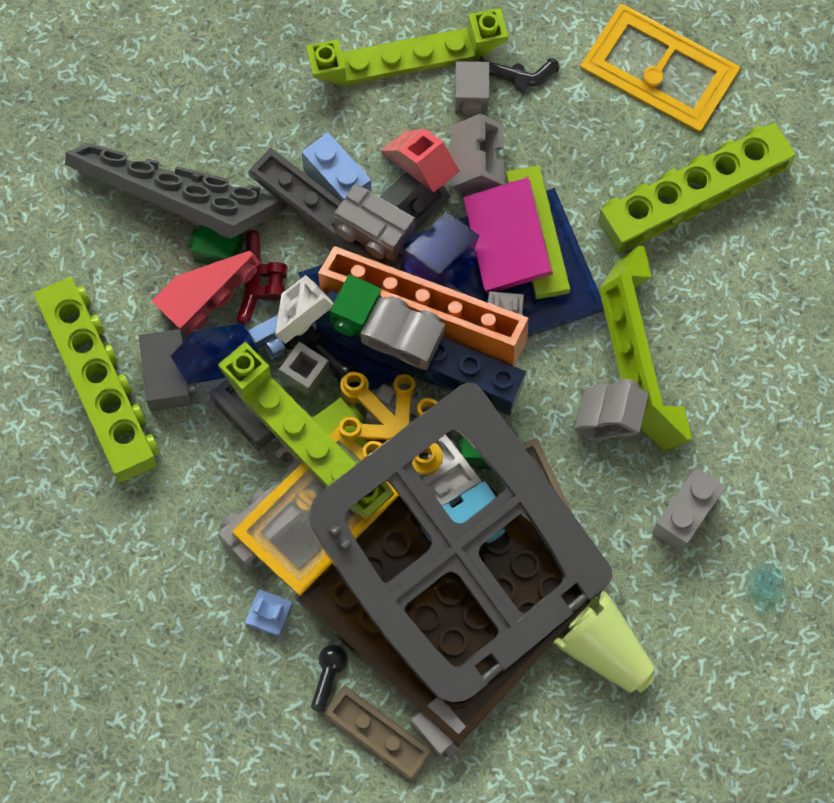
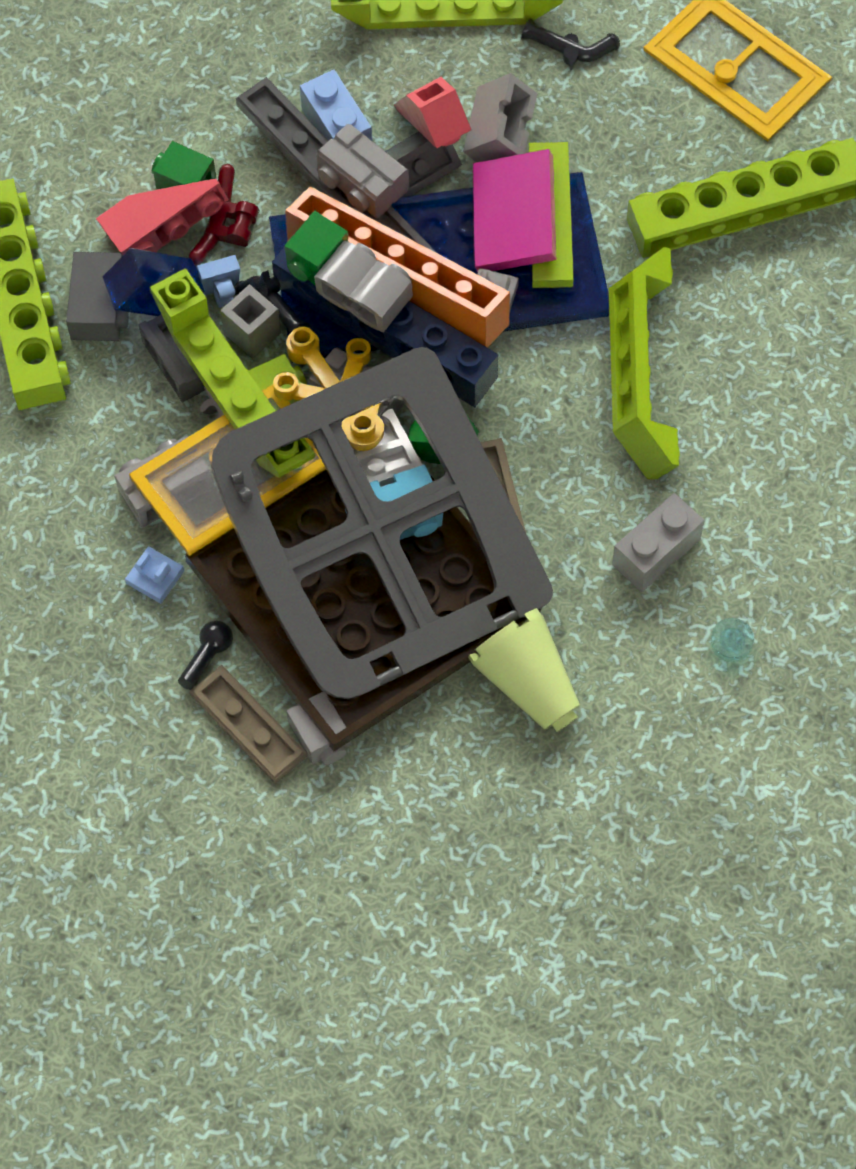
camera: 15 degrees right, 5 degrees down
dark grey wing [65,143,287,238] -> none
white wing [275,275,333,344] -> none
clear blue brick [399,212,480,287] -> none
light grey brick [455,62,489,116] -> none
light grey brick [573,379,648,440] -> none

